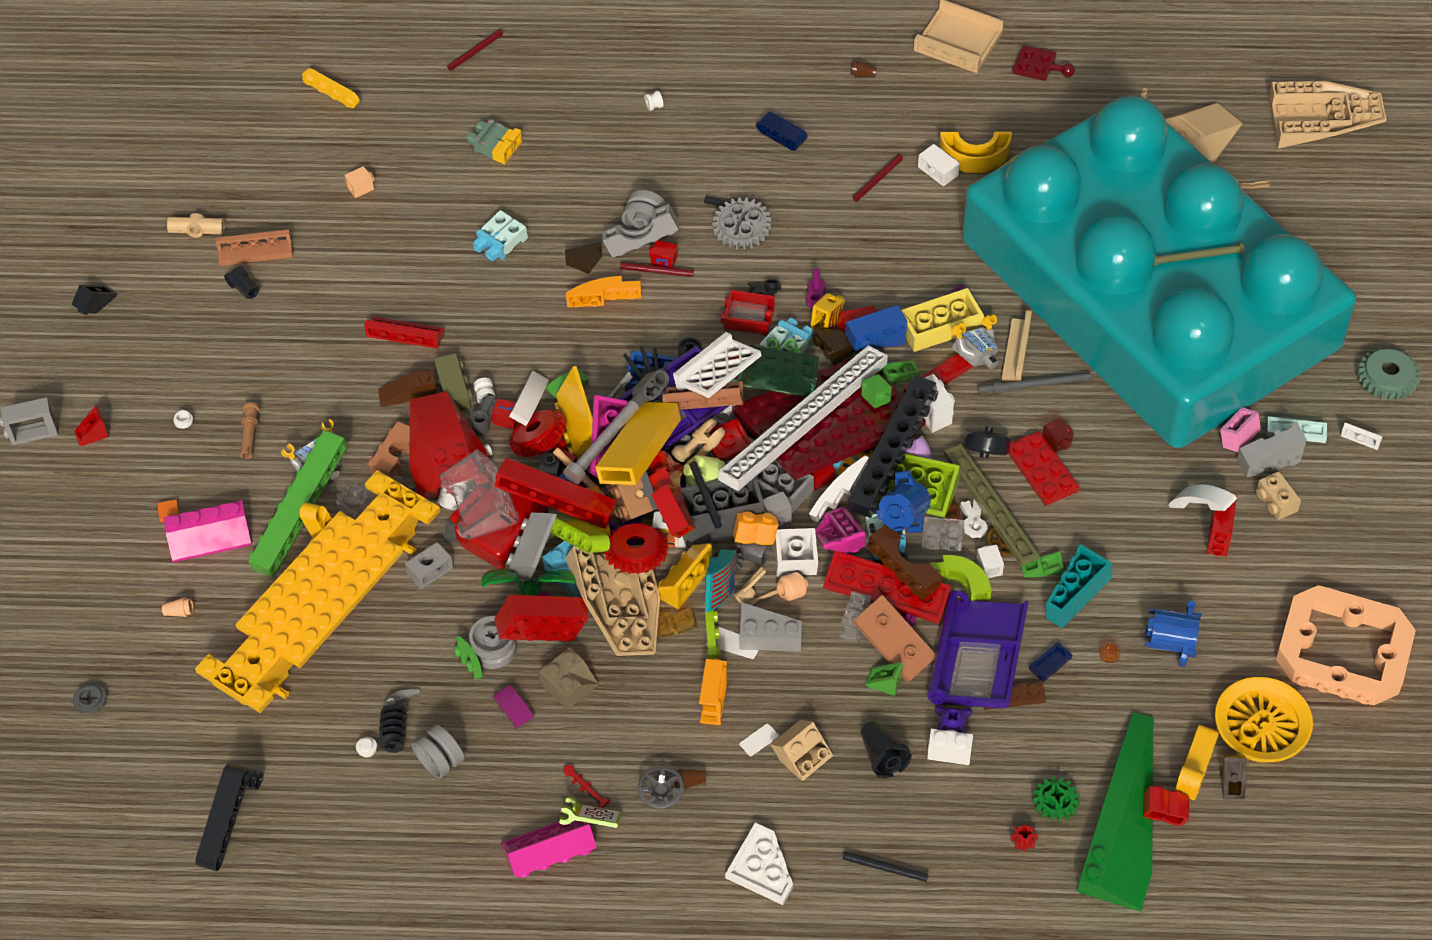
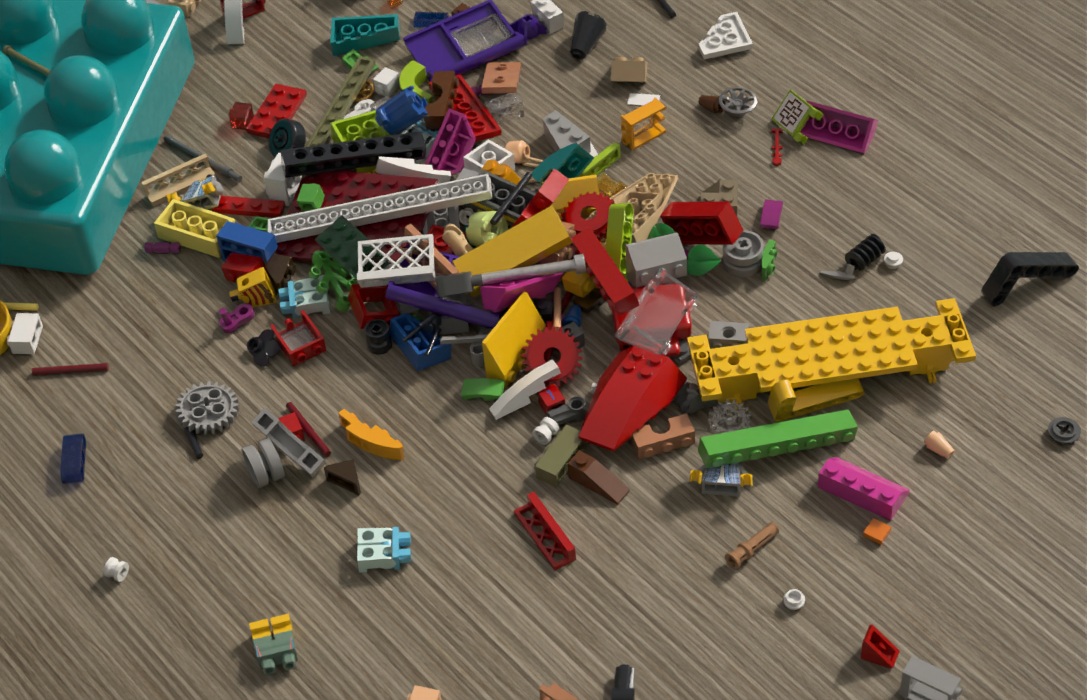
camera: 130 degrees left, 5 degrees down
light grey wheel [411,724,464,779] -> none
bright green slope [865,662,903,696] -> none

